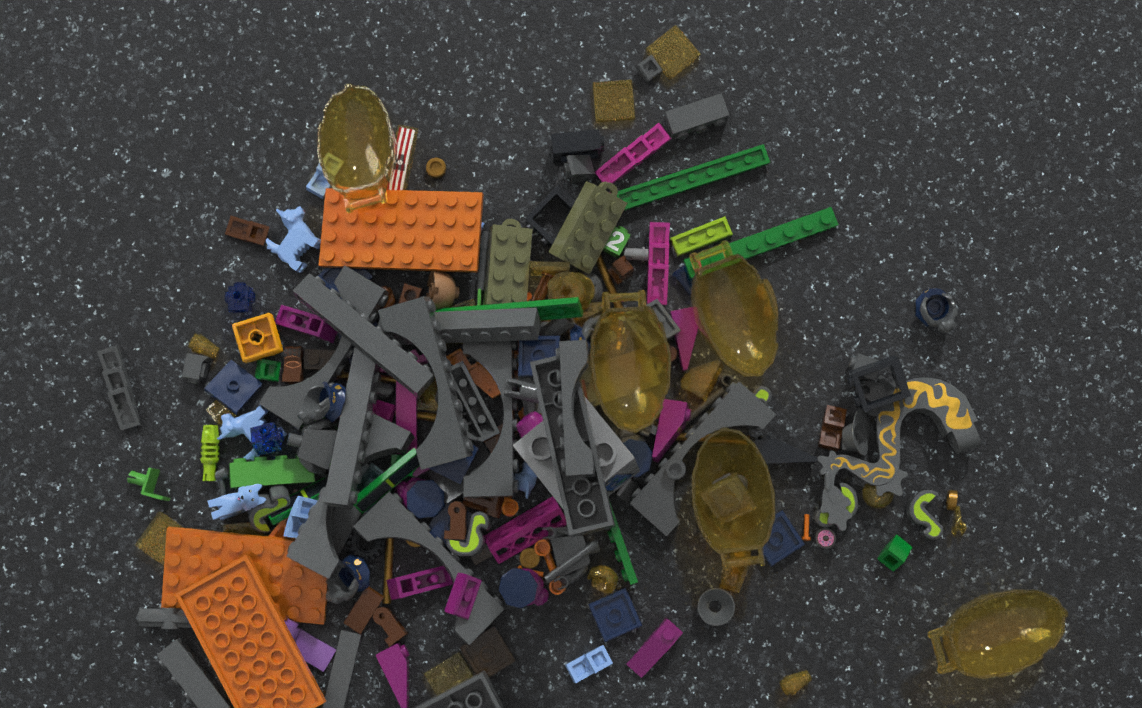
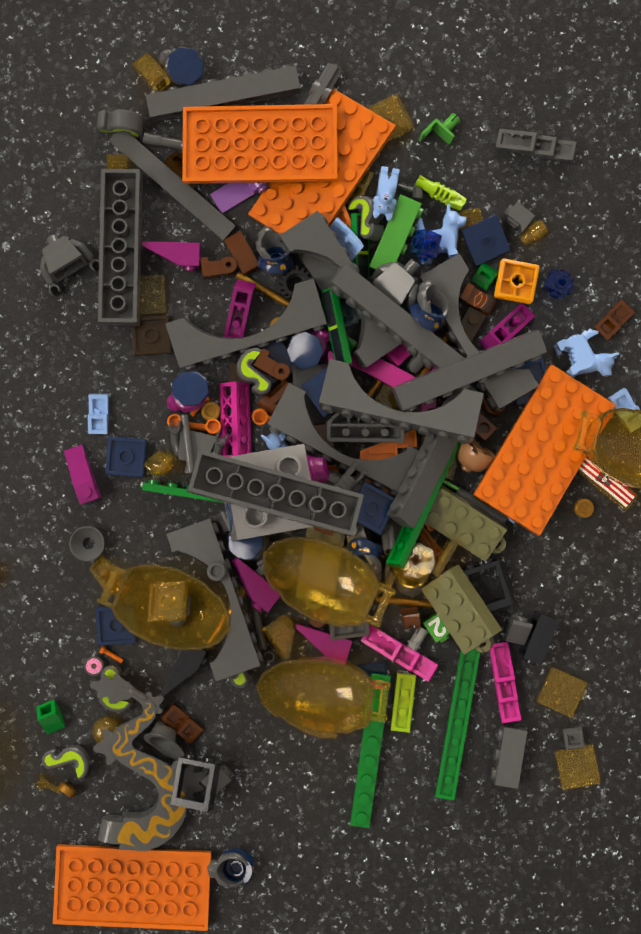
camera: 115 degrees right, 5 degrees up
magenta slope [445,573,482,620] -> none
dark grey arch [556,340,595,478] -> none
none -> orange plate [53,844,212,931]

